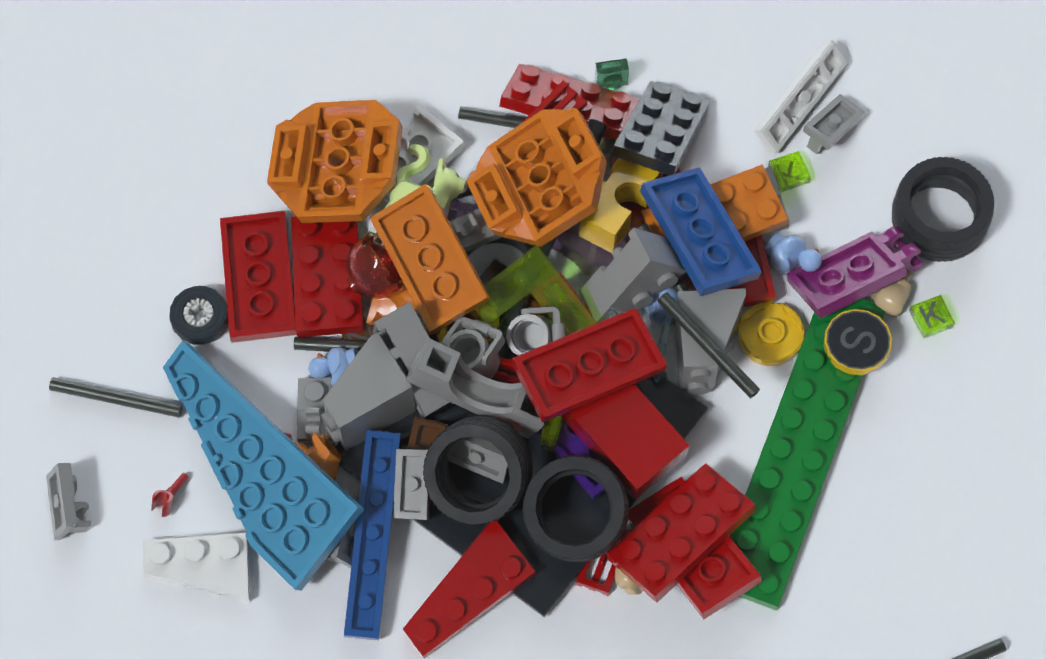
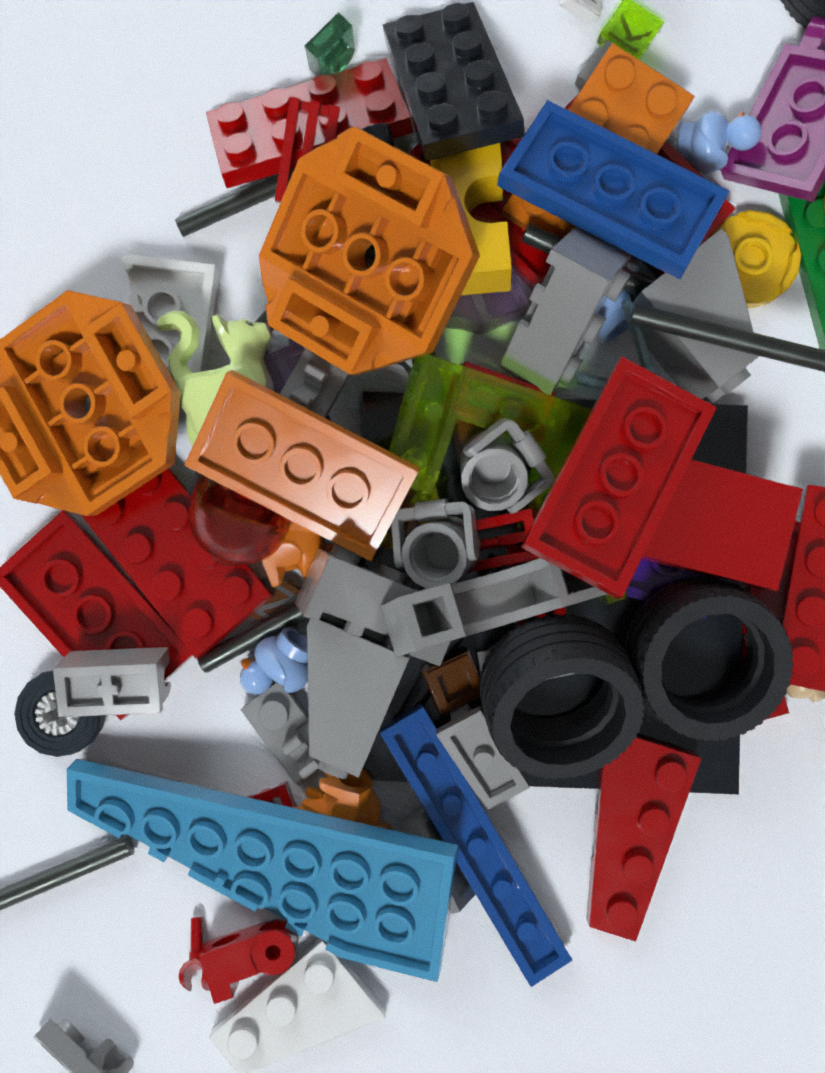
camera: 30 degrees left, 20 degrees up
none -> light grey hinge [53,647,171,717]
none -> red leg [199,919,298,1004]

